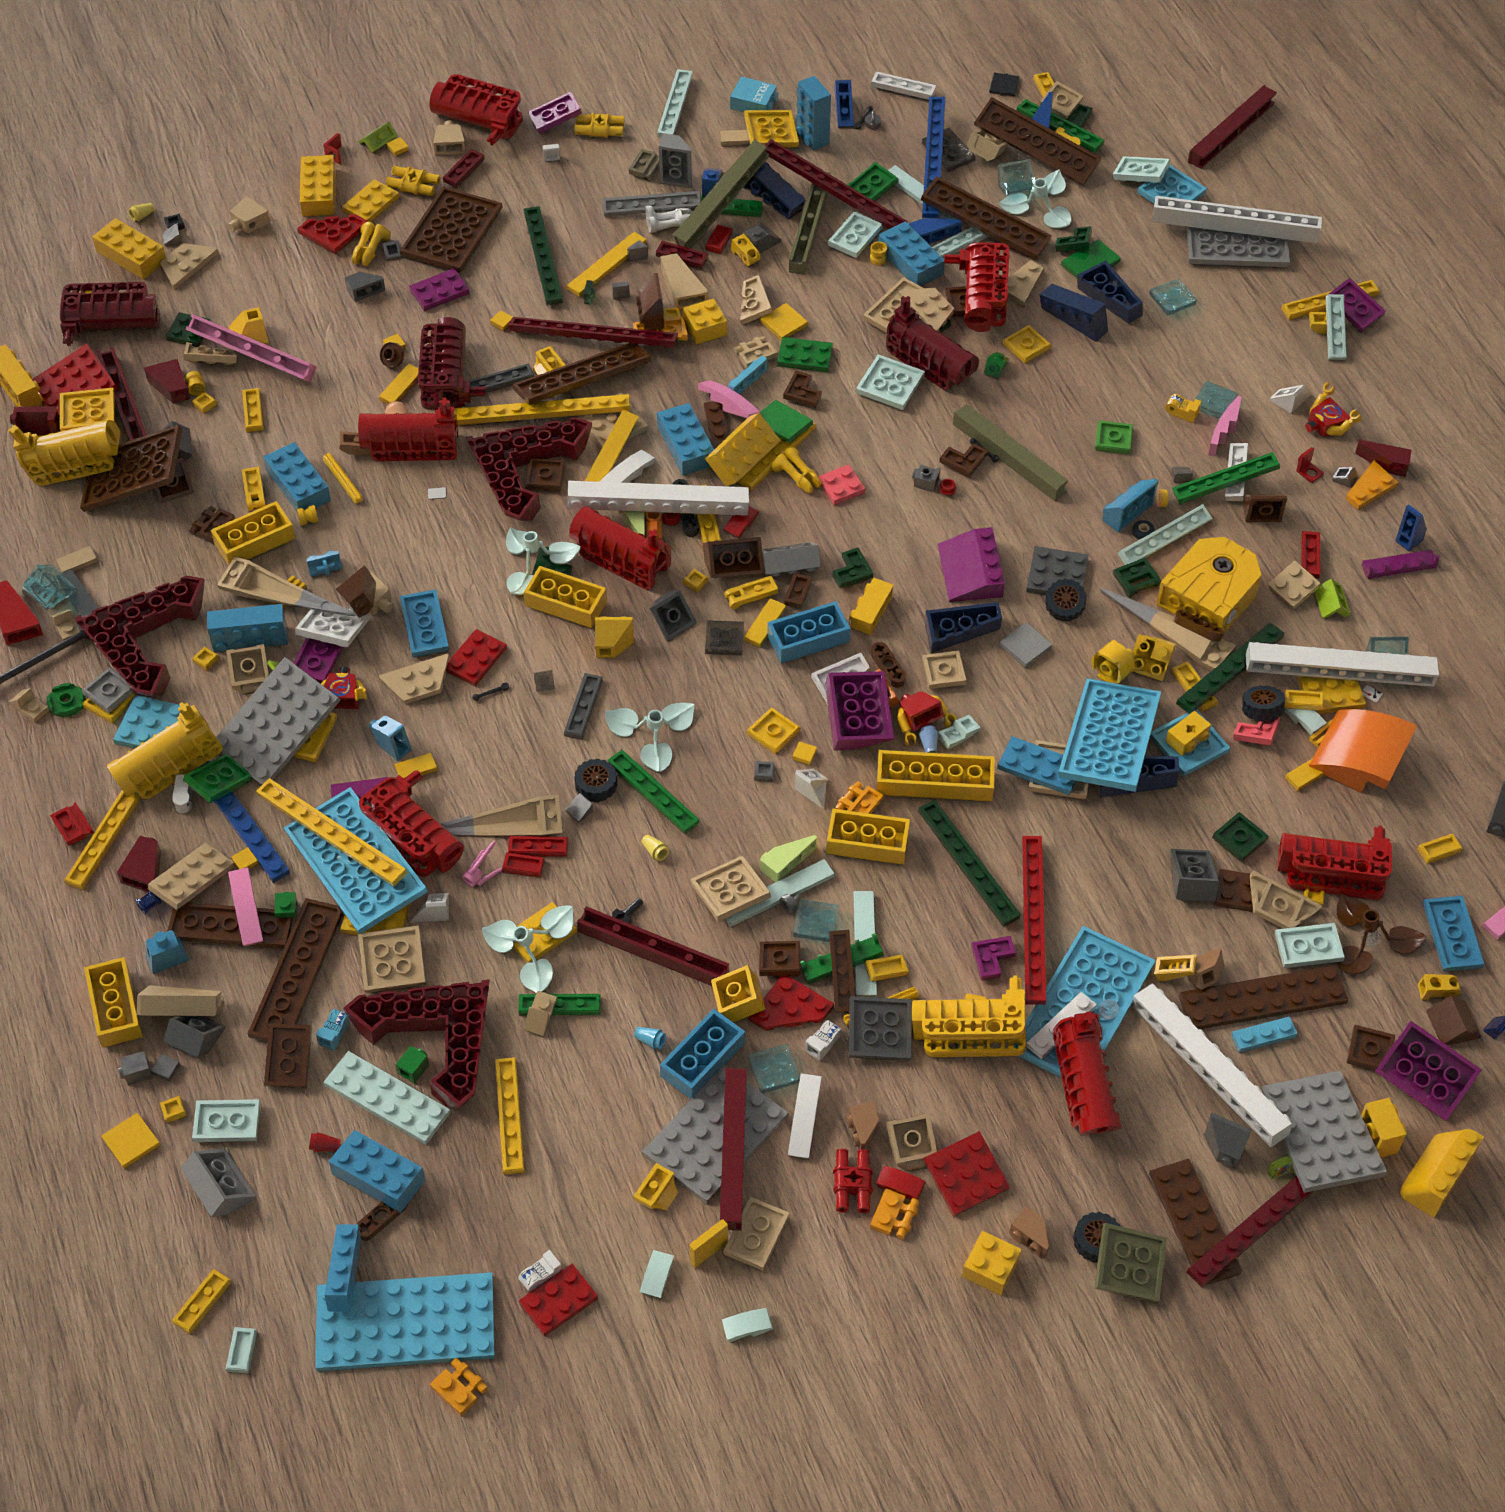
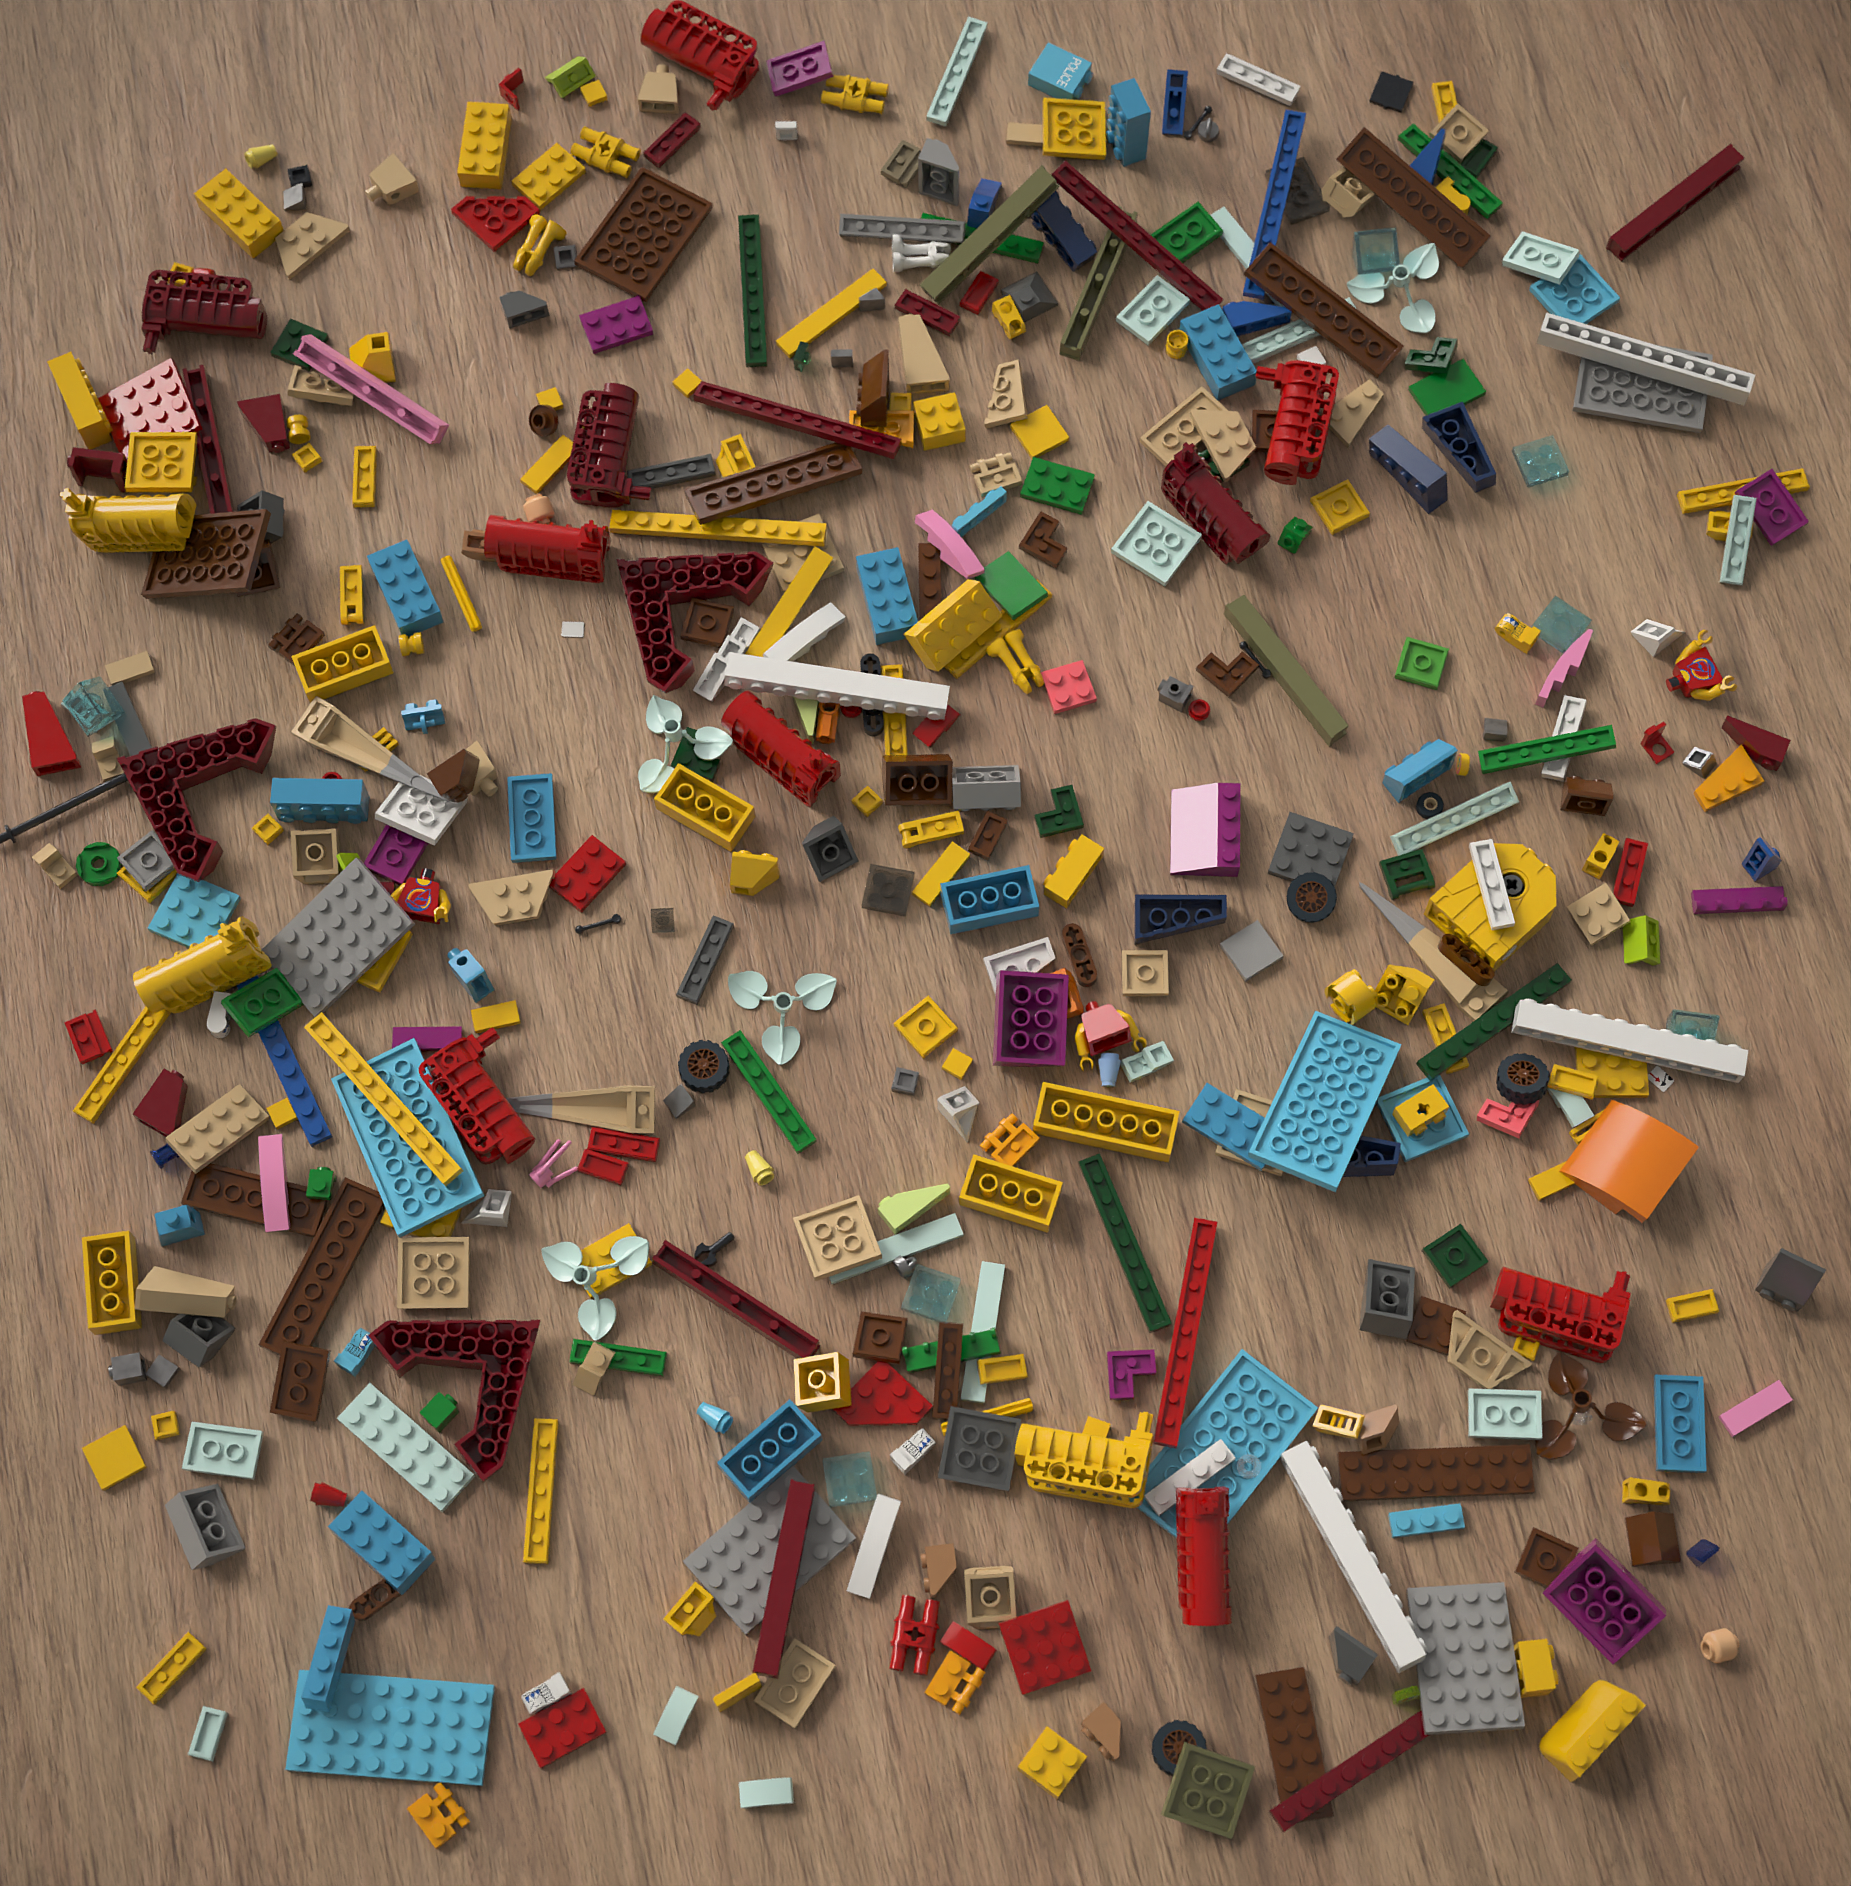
camera: 10 degrees right, 15 degrees up
none -> white slope [693,617,761,701]
none -> white plate [1469,839,1515,930]
none -> yellow leg [1582,833,1620,880]

